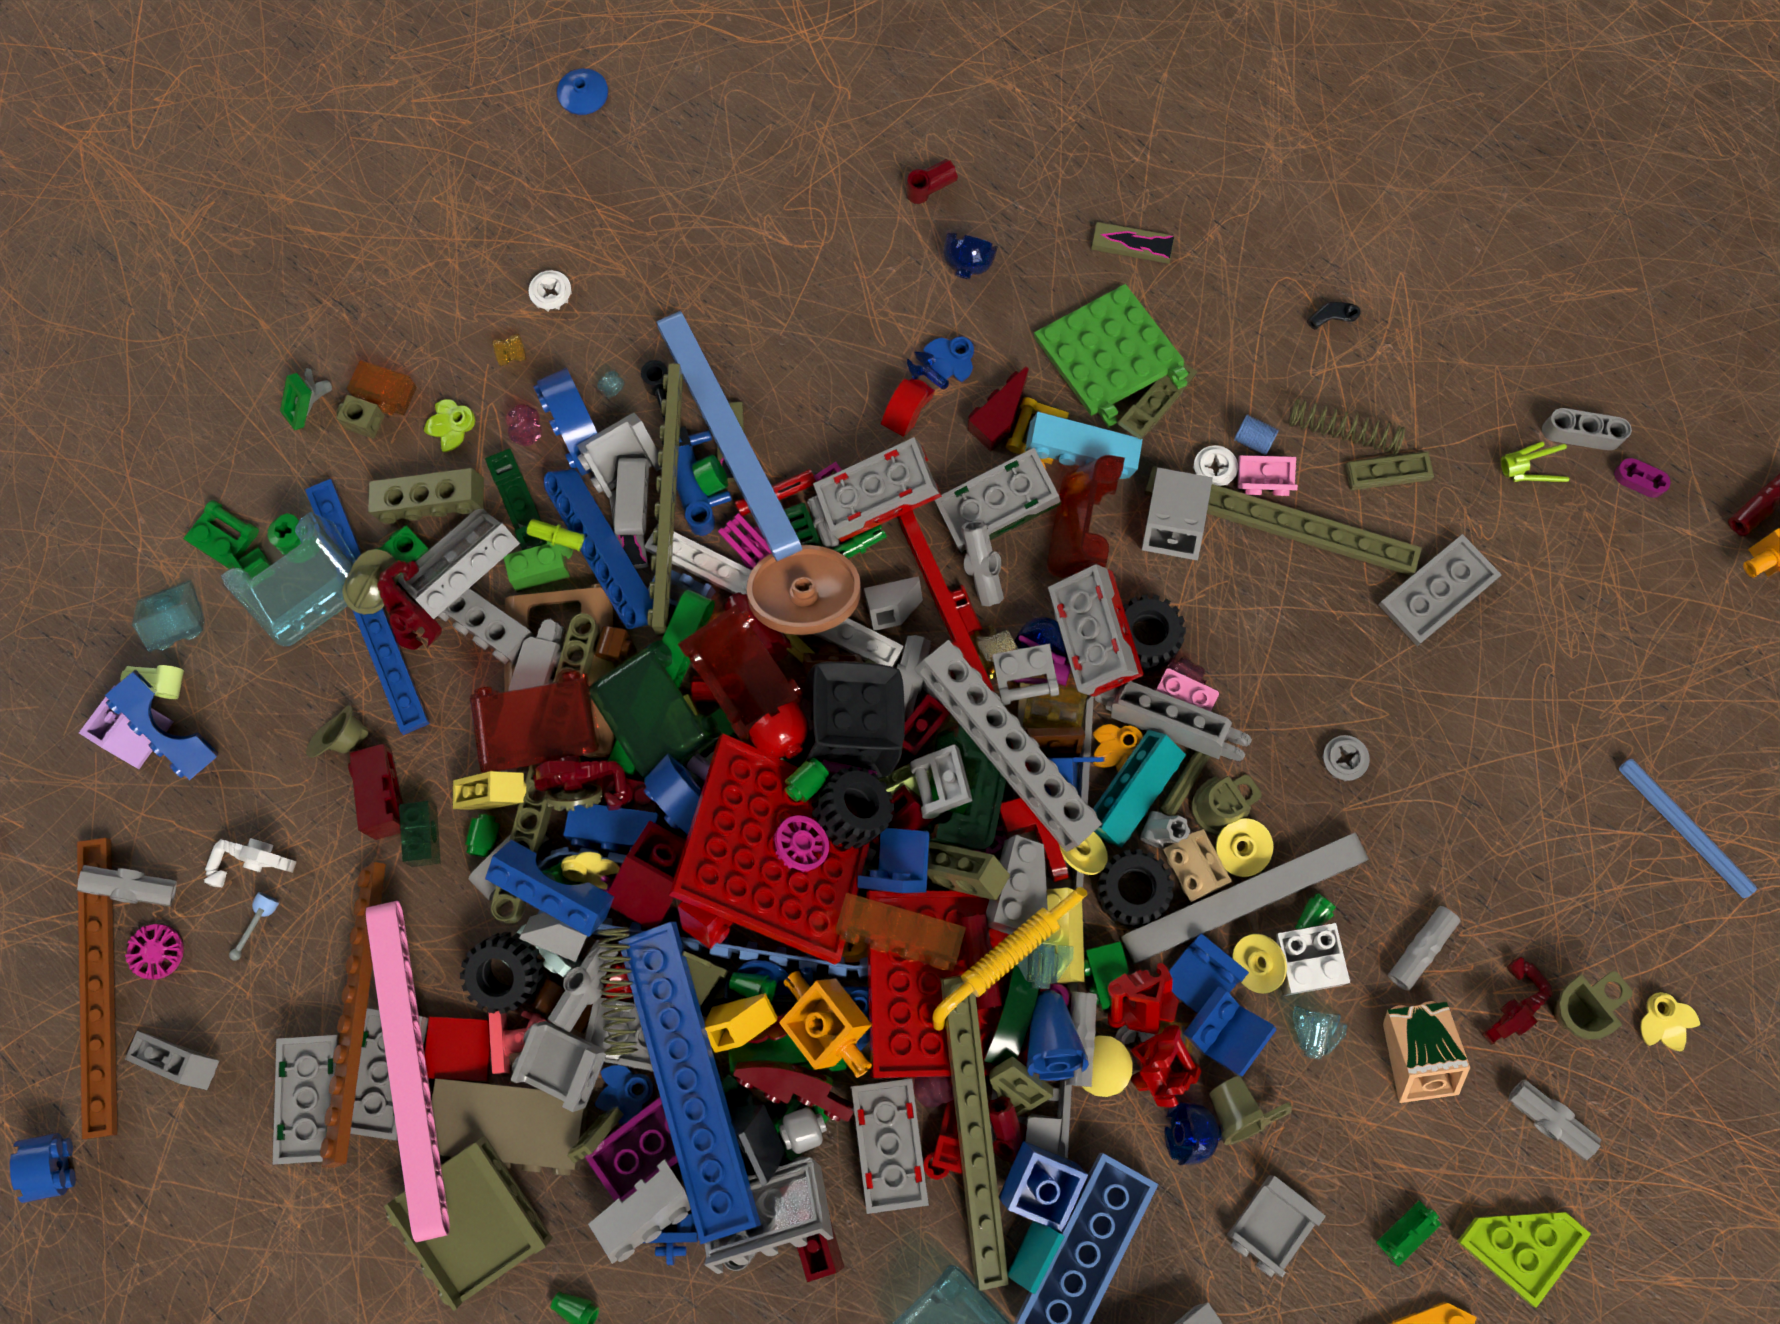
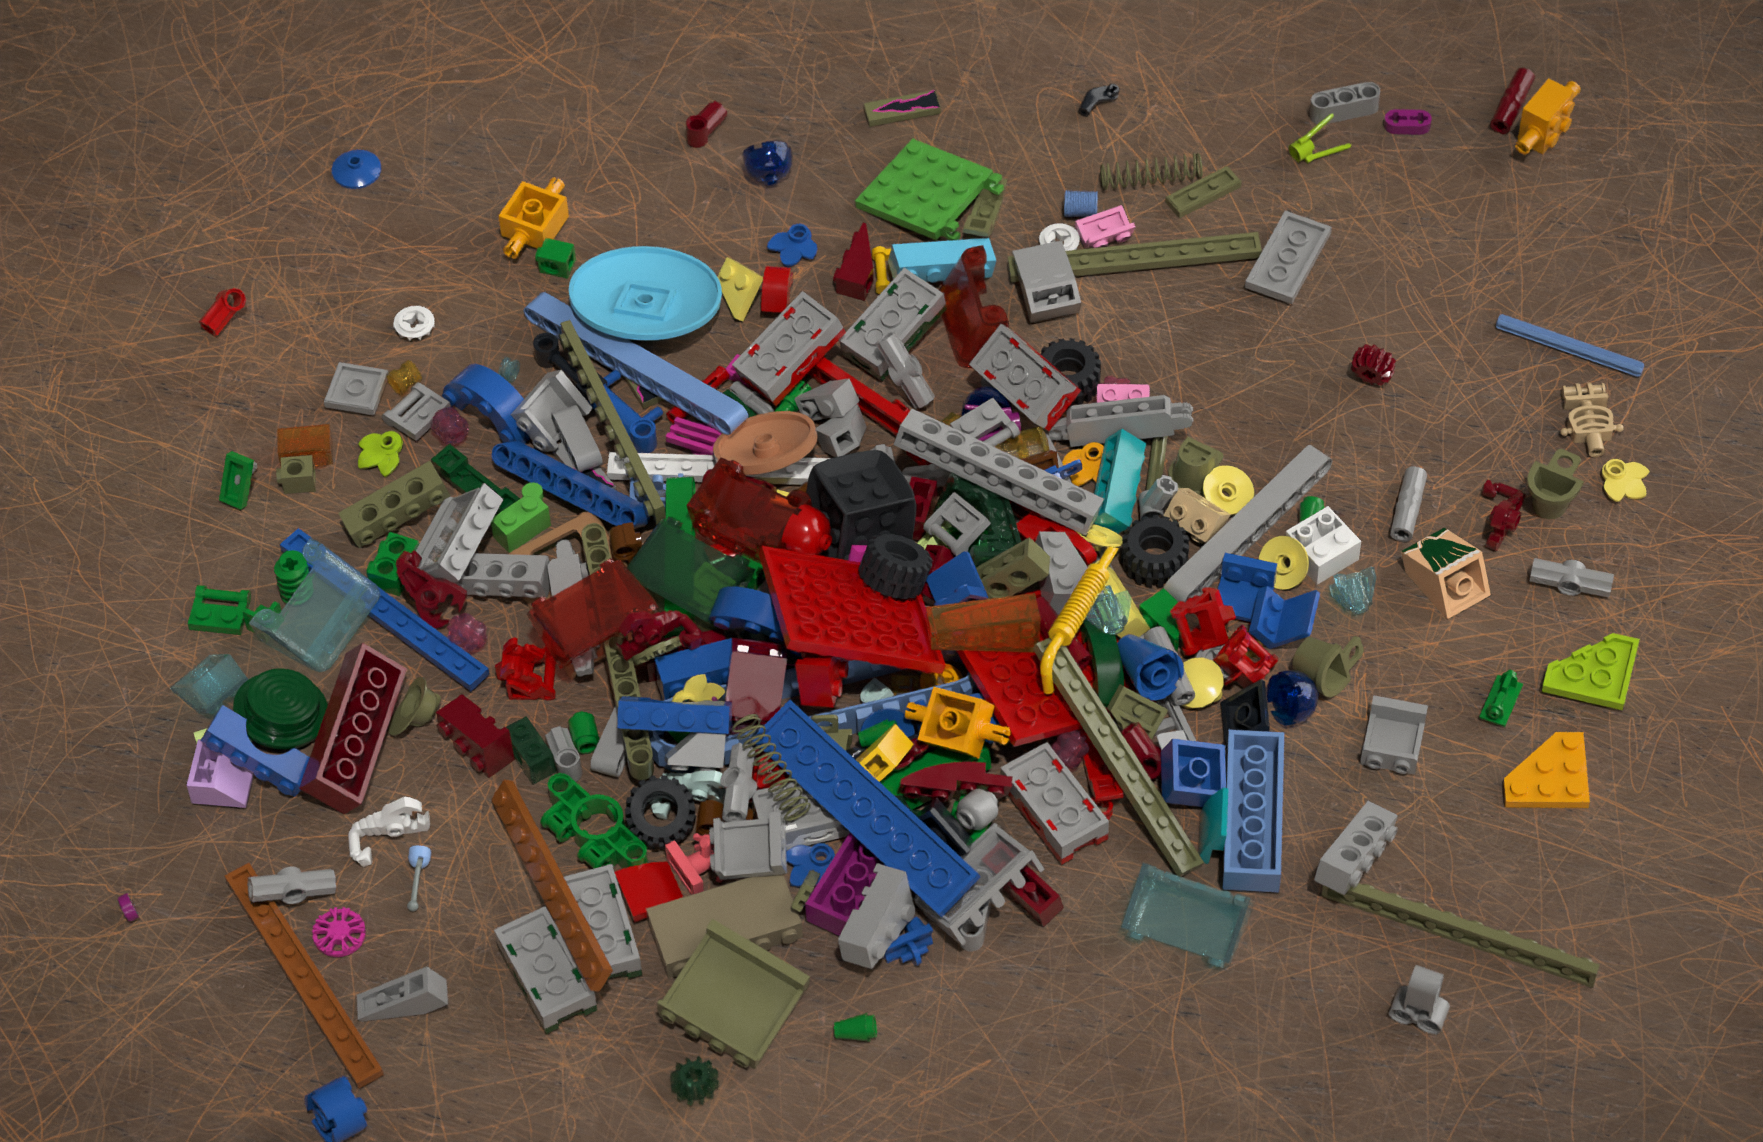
camera: 25 degrees left, 20 degrees down
olive piece [342,549,399,615] -> none
bright pink beam [366,901,450,1242] -> none
light yellow brick [453,771,526,810] -> none
lime axle [527,519,585,552] -> none
green piece [692,455,728,496] -> none
dark pink wheel [773,815,829,872] -> none
green brick [785,758,829,802] -> none
clear blue bar [907,352,949,390] -> none
light grey gear [1322,735,1370,782] -> none
none -> red piece [198,288,246,336]
none -> dark green piece [233,668,328,749]
none -> dark red brick [299,643,407,814]
none -> light grey plate [324,362,389,415]
none -> light grey plate [382,382,451,441]
none -> clear pink piece [447,613,487,652]
none -> red piece [495,637,559,701]
none -> light orange brick [498,177,569,259]
none -> green brick [535,238,576,279]
none -> green piece [540,773,648,869]
none -> light grey piece [545,726,583,782]
none -> medium azure dish [569,246,722,340]
none -> clear green gear [670,1055,719,1107]
none -> light yellow wing [718,257,763,321]
none -> light grey slope [794,379,860,420]
none -> black slope [1221,679,1270,748]
none -> dark red gear [1351,344,1396,386]
none -> tan torso [1560,382,1624,457]

